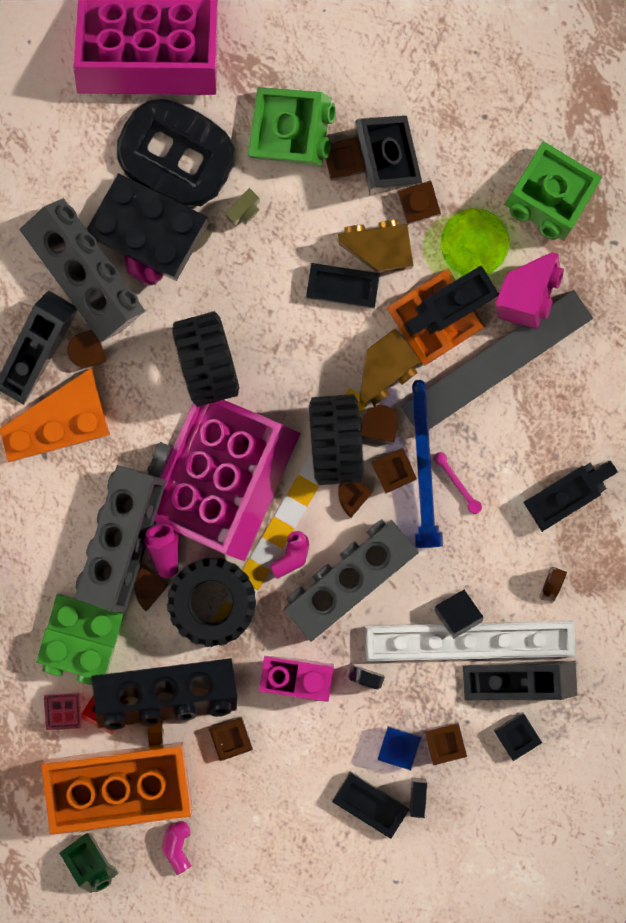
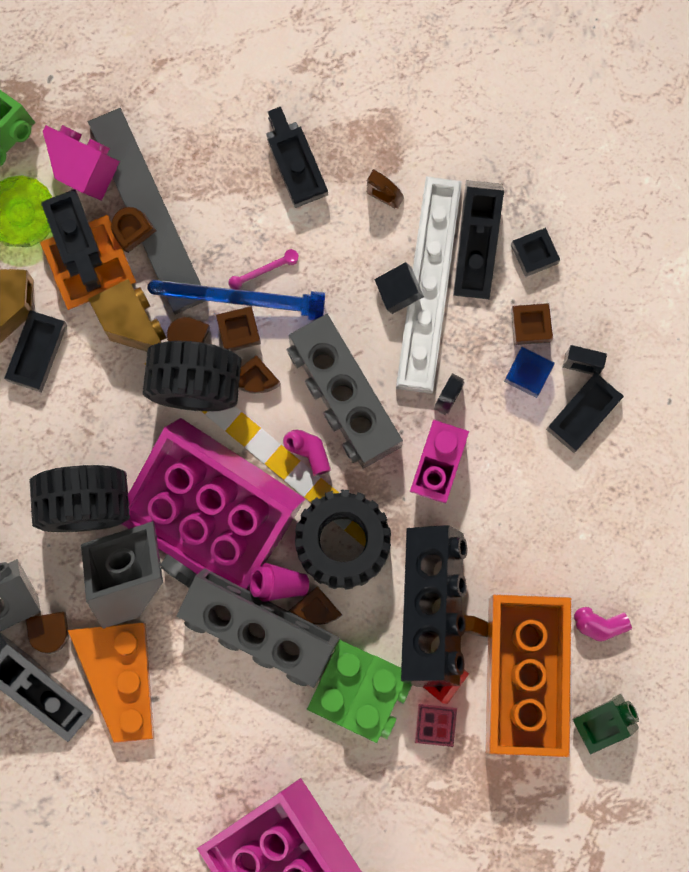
camera: 80 degrees left, 10 degrees down
reddish brown tile [209,716,253,761] -> none
none -> dark grey slope [81,521,163,628]
none -> reddish brown tile [111,207,157,253]

